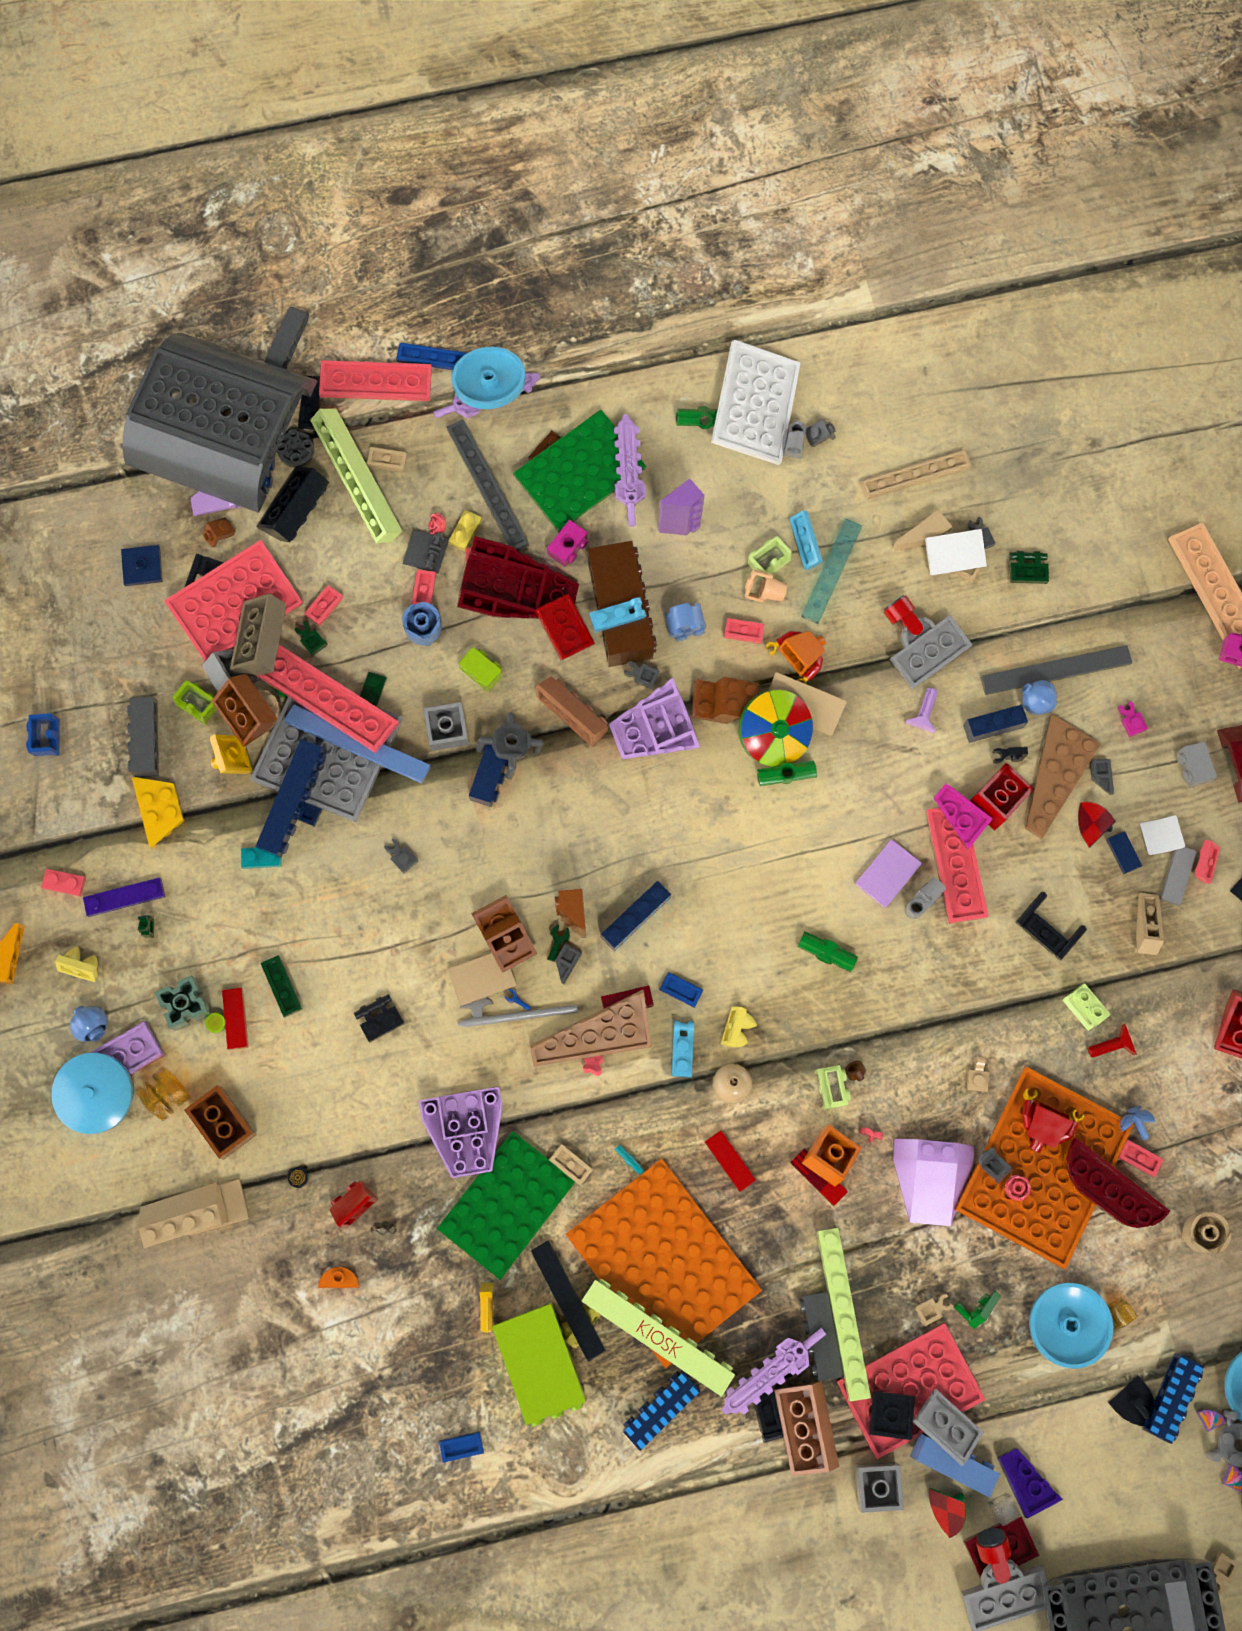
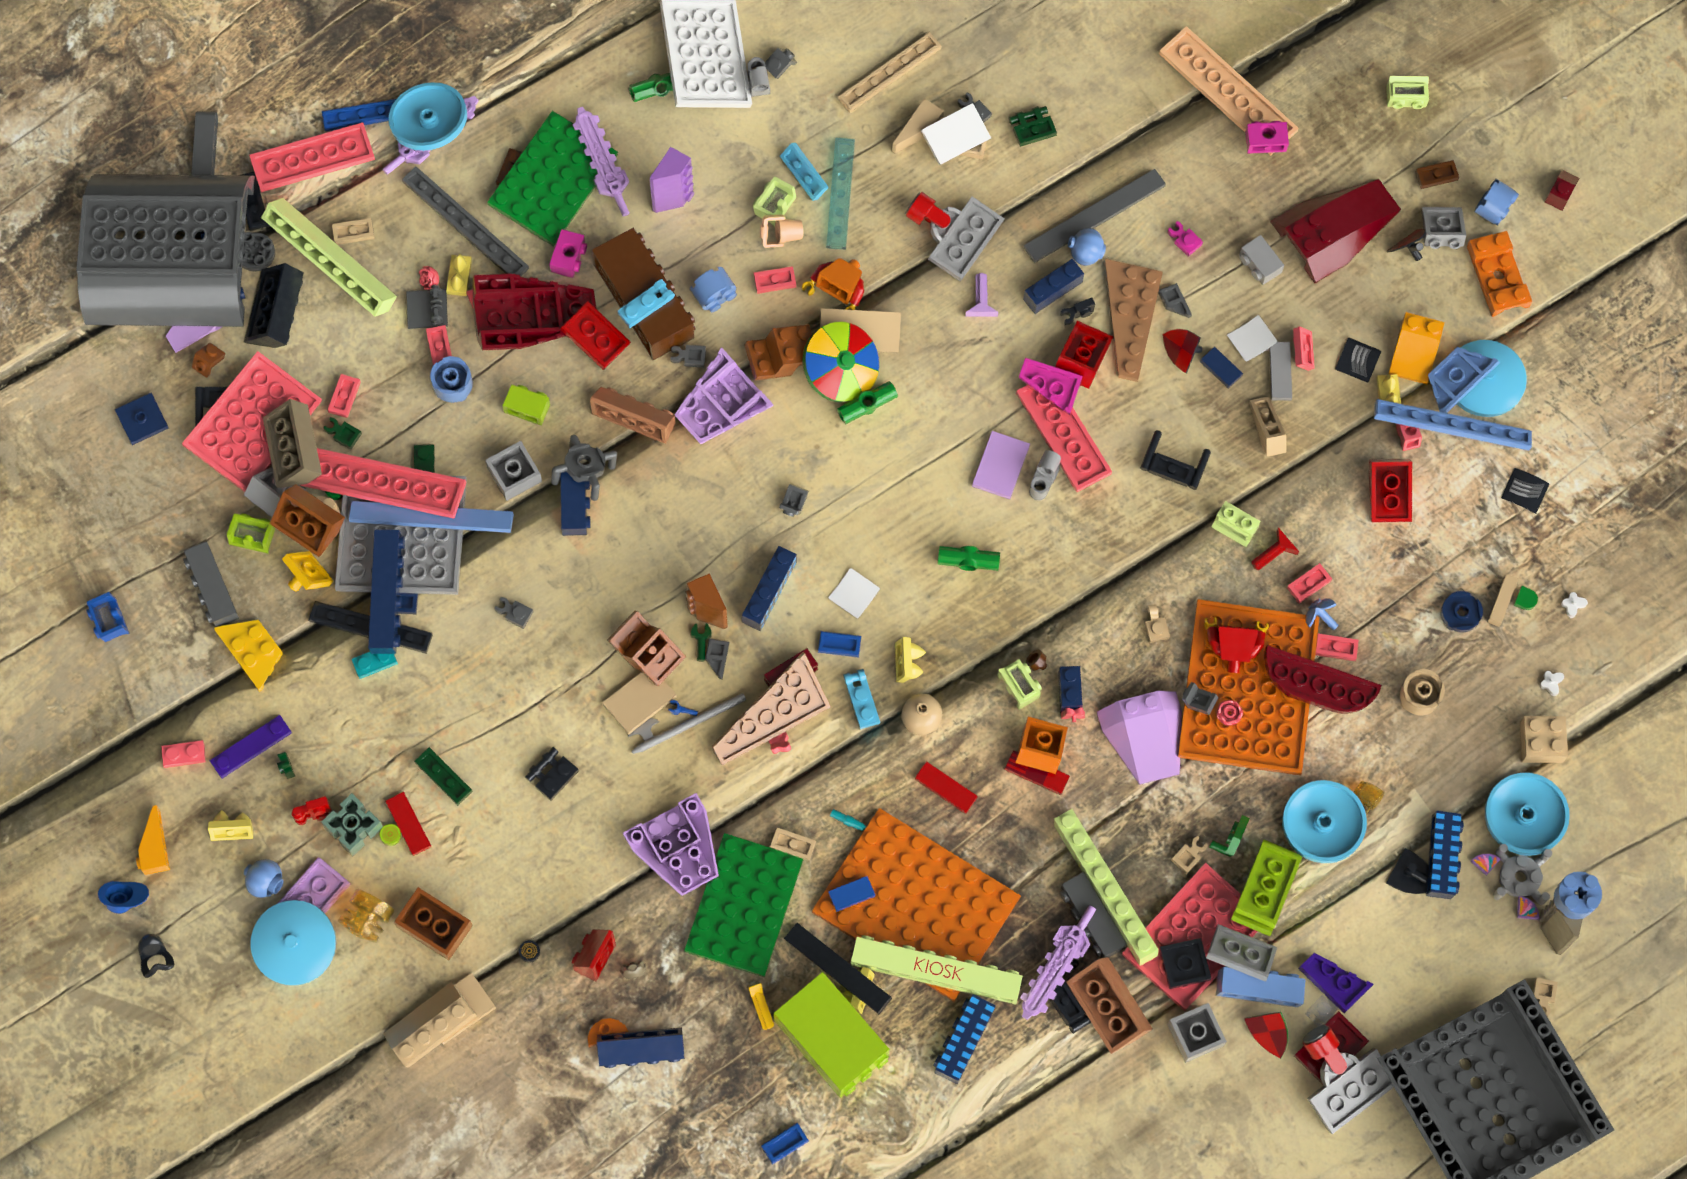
camera: 20 degrees left, 5 degrees down
none -> red plate [292,796,332,825]
none -> black tile [309,601,433,654]
none -> dark blue brick [597,1027,685,1068]
none -> dark grey bracket [779,484,809,517]
none -> blue tile [828,876,875,912]
none -> white sticker [829,568,880,618]
none -> dark blue brick [1058,666,1083,713]
none -> lime hinge [1231,839,1302,936]
none -> coral plate [1287,563,1332,604]

